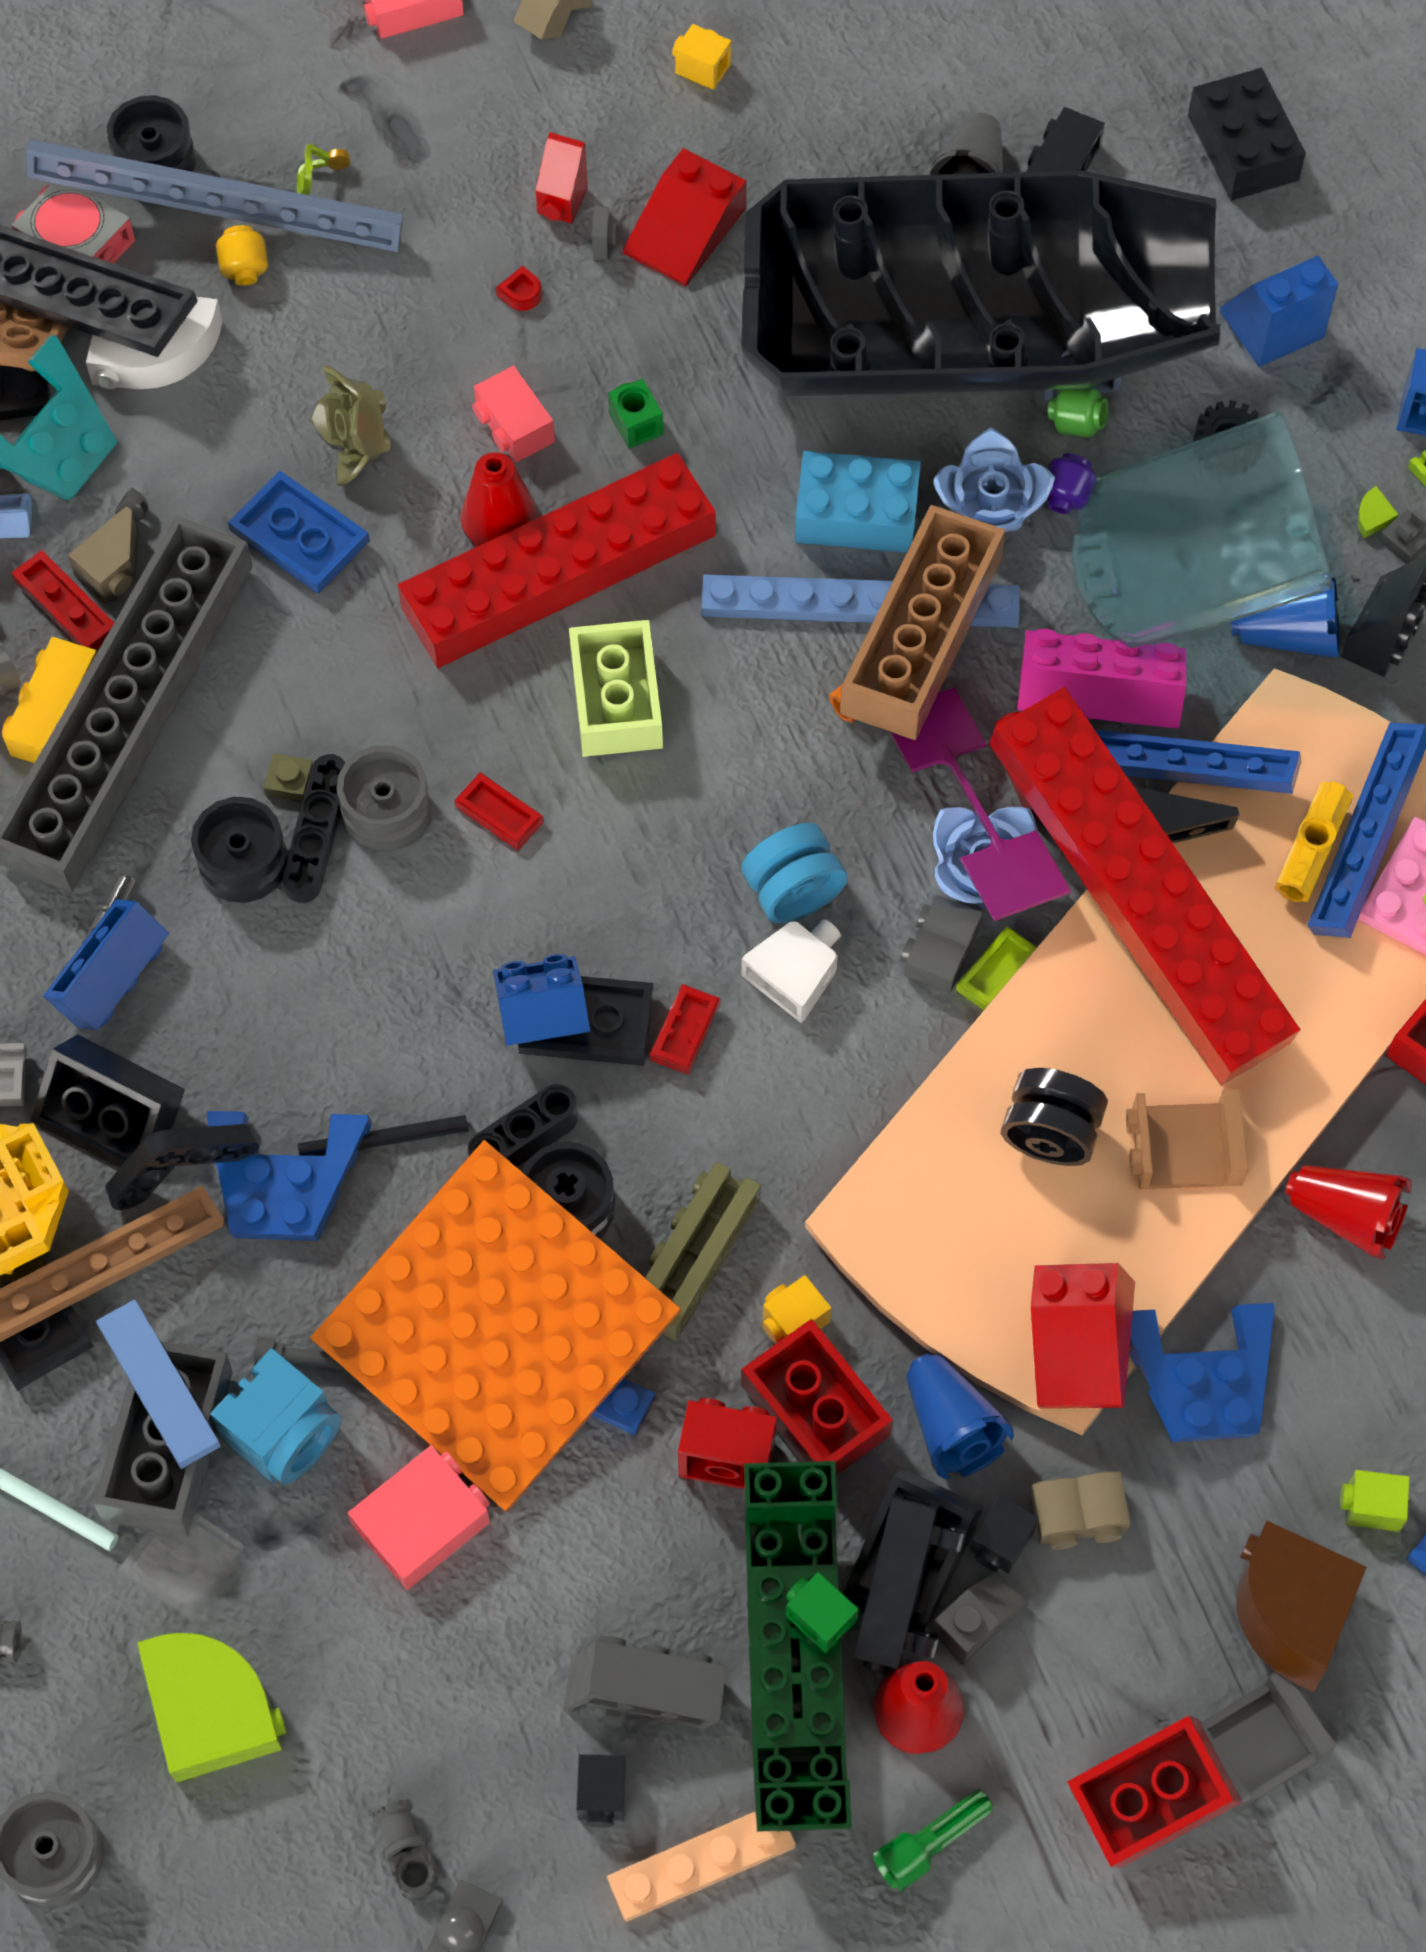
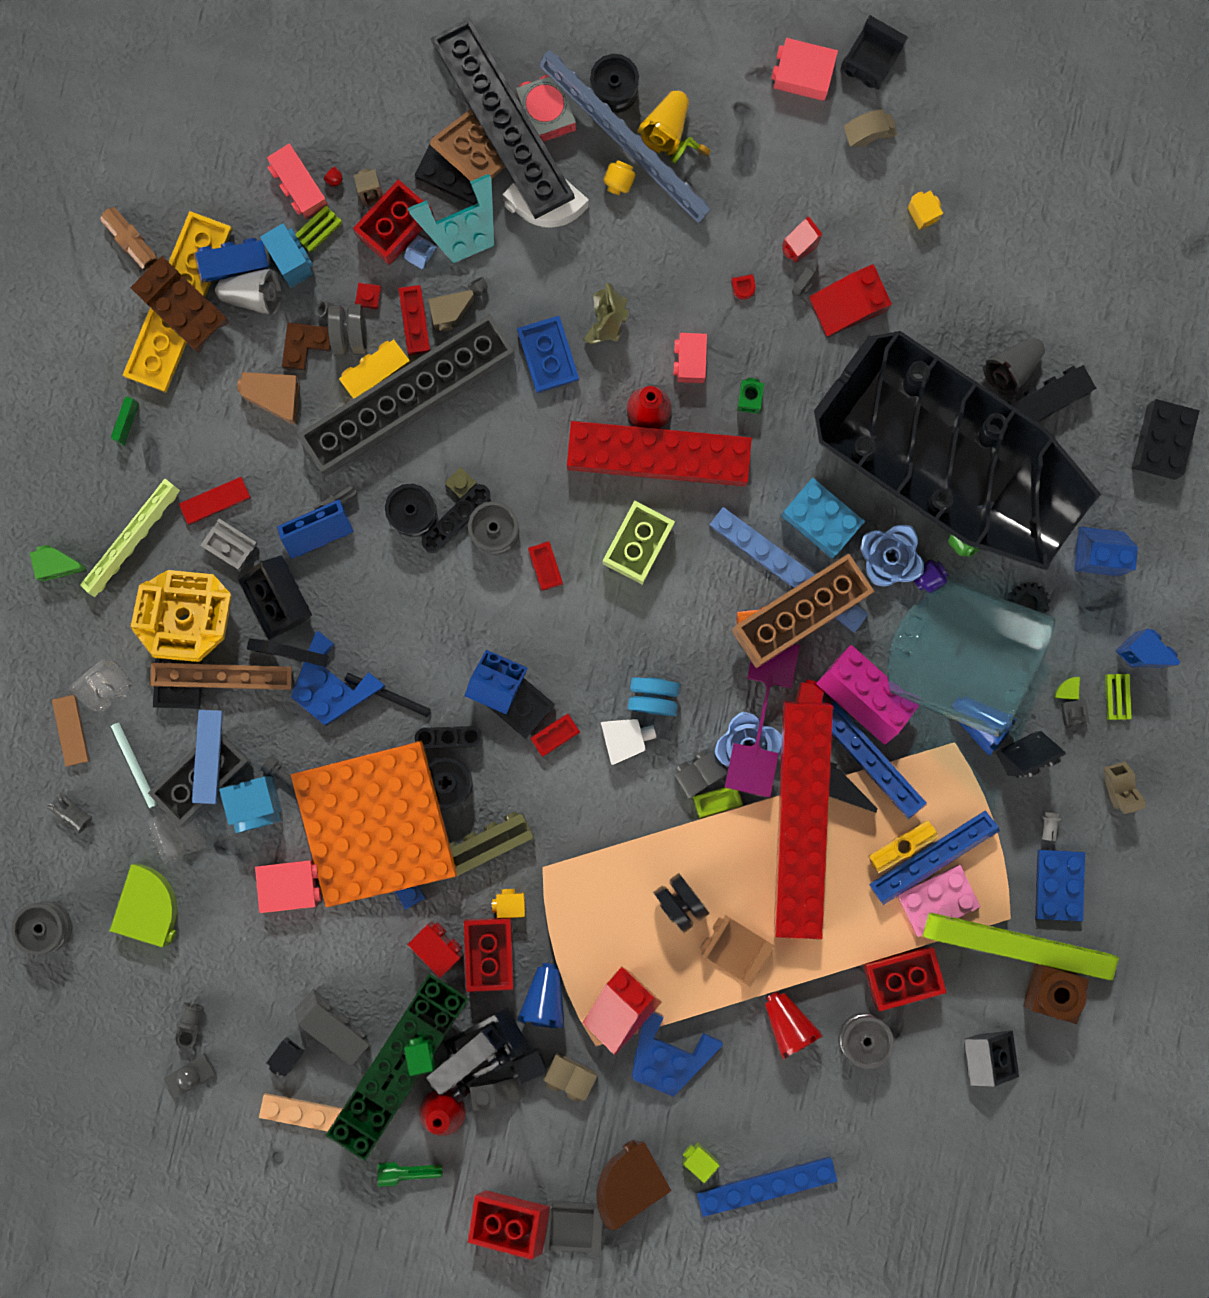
camera: 30 degrees right, 20 degrees up
none -> yellow cone [637,91,689,155]

